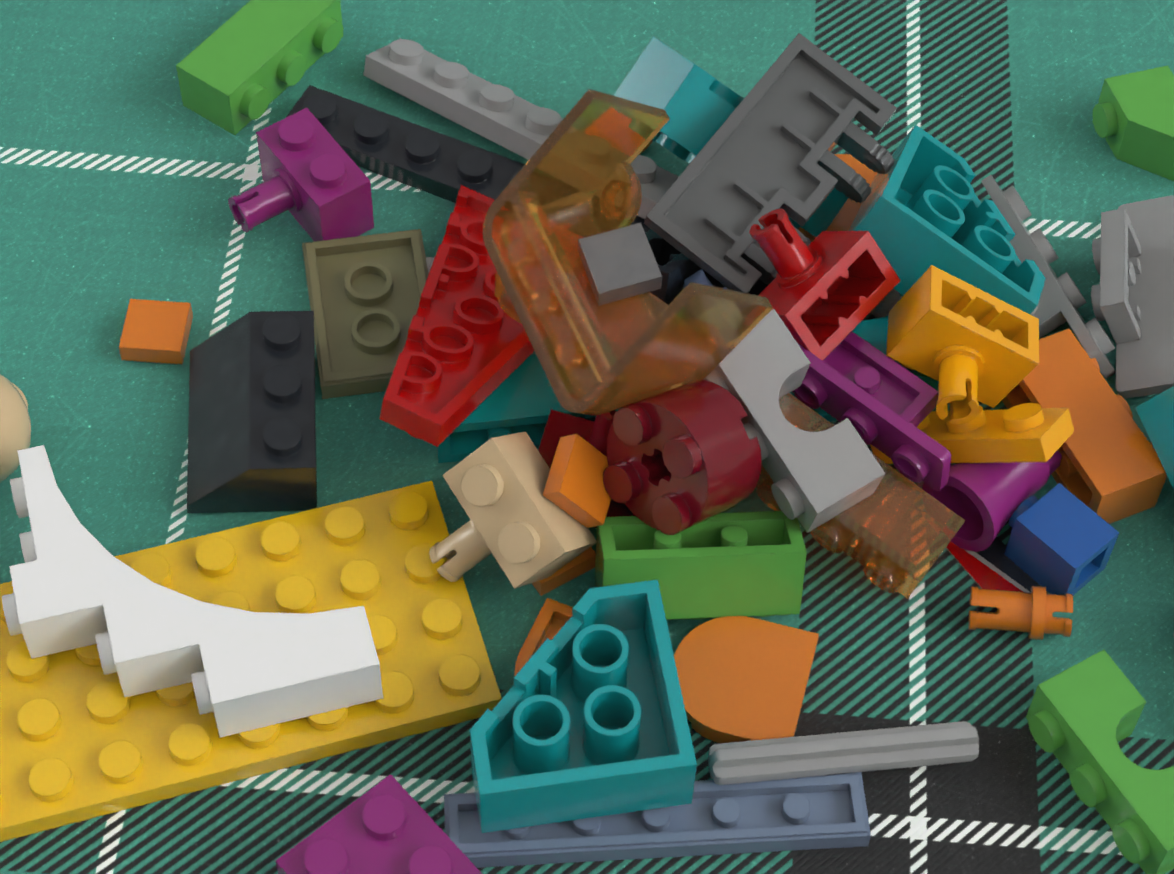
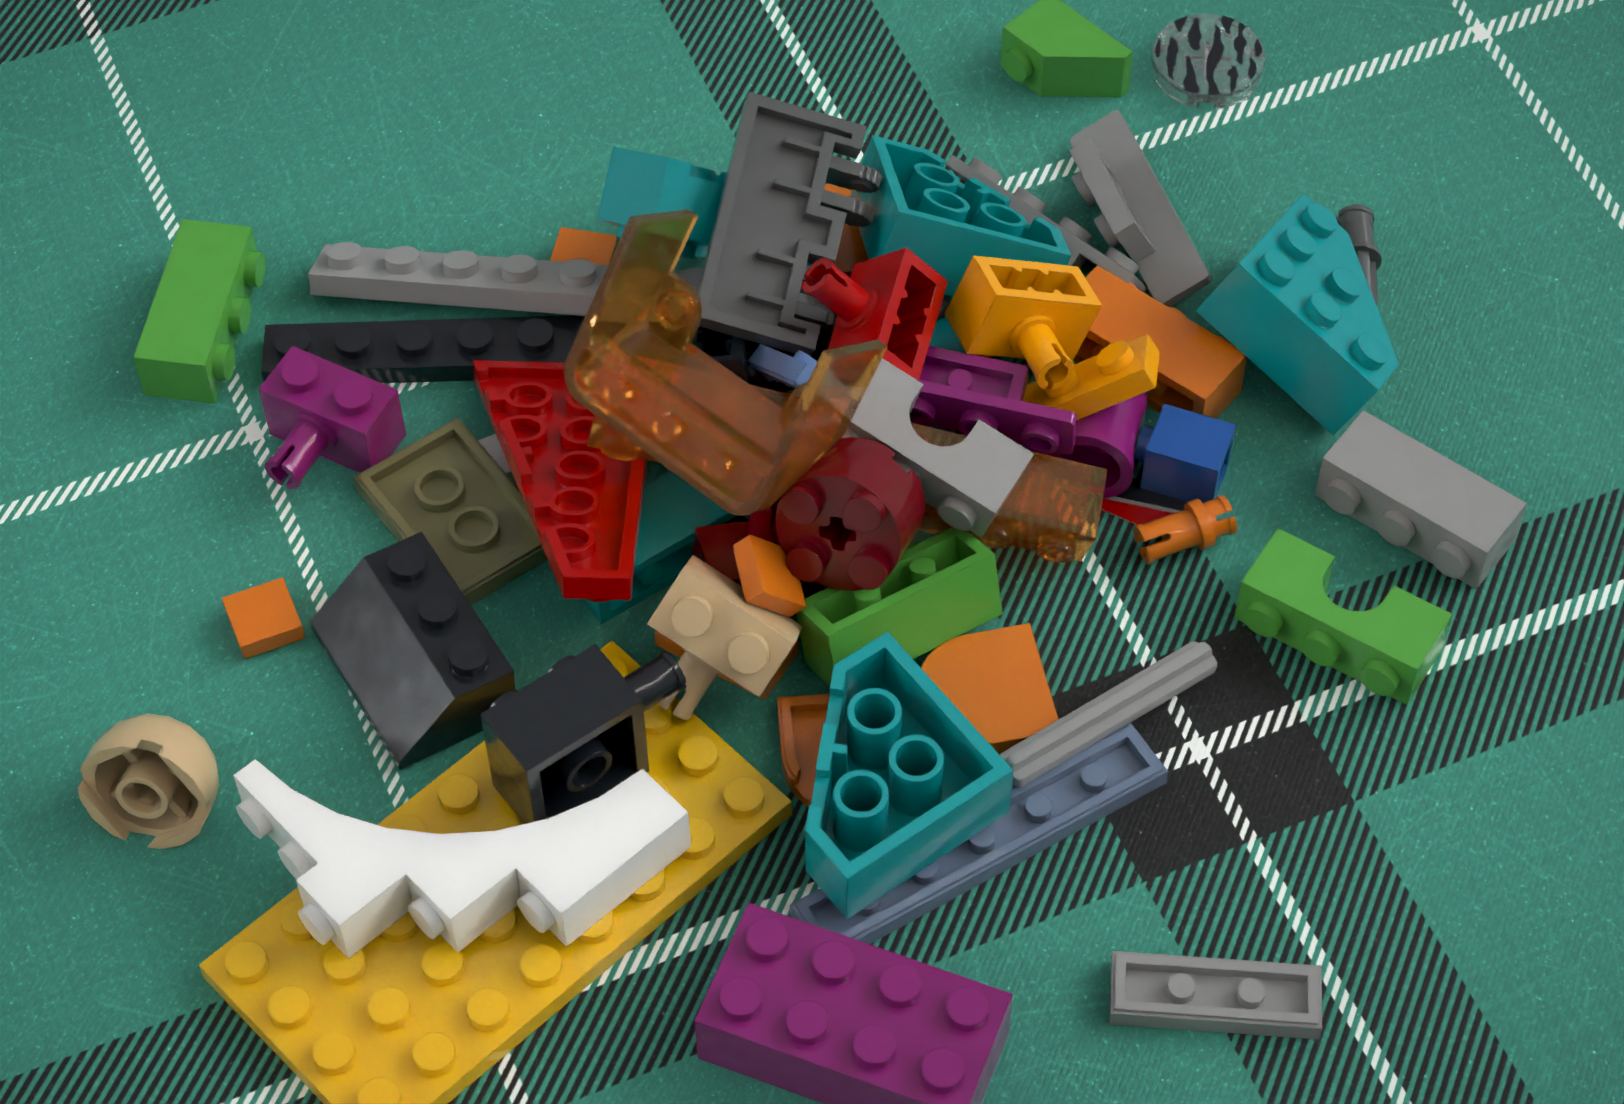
camera: 25 degrees left, 0 degrees up
flat silver tile [578,223,662,306] -> none
none -> black brick [480,644,687,824]

